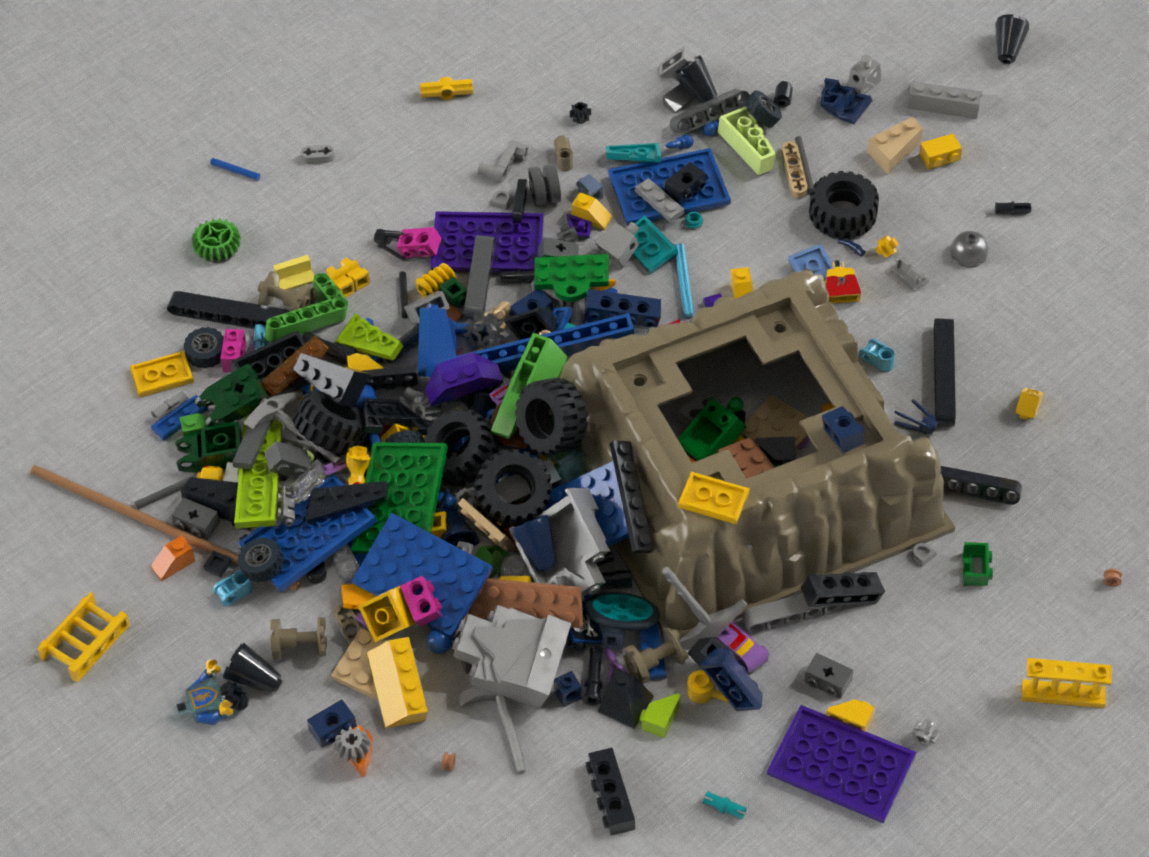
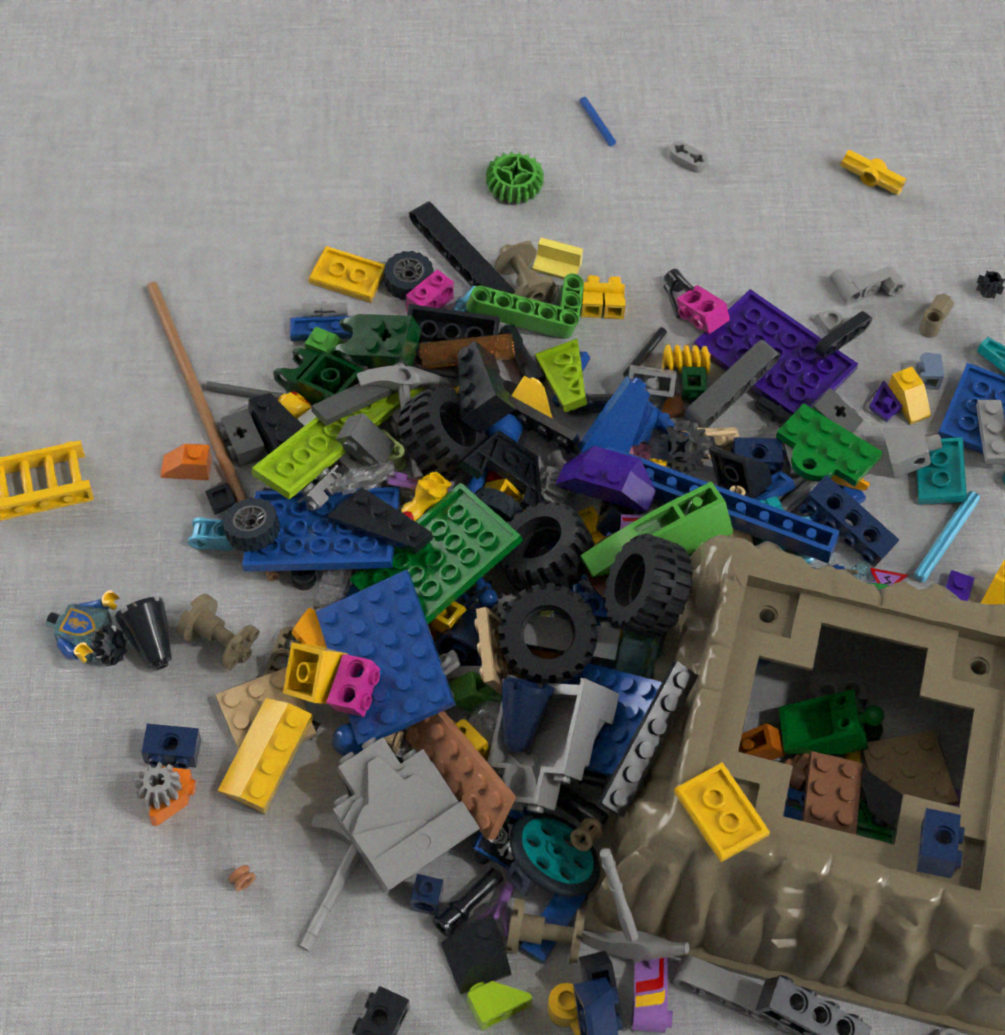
camera: 35 degrees right, 5 degrees up
dark grey wheel [528,164,561,207] -> none
dark grey gear [557,225,579,244] -> none
none -> tan bush [570,818,603,851]

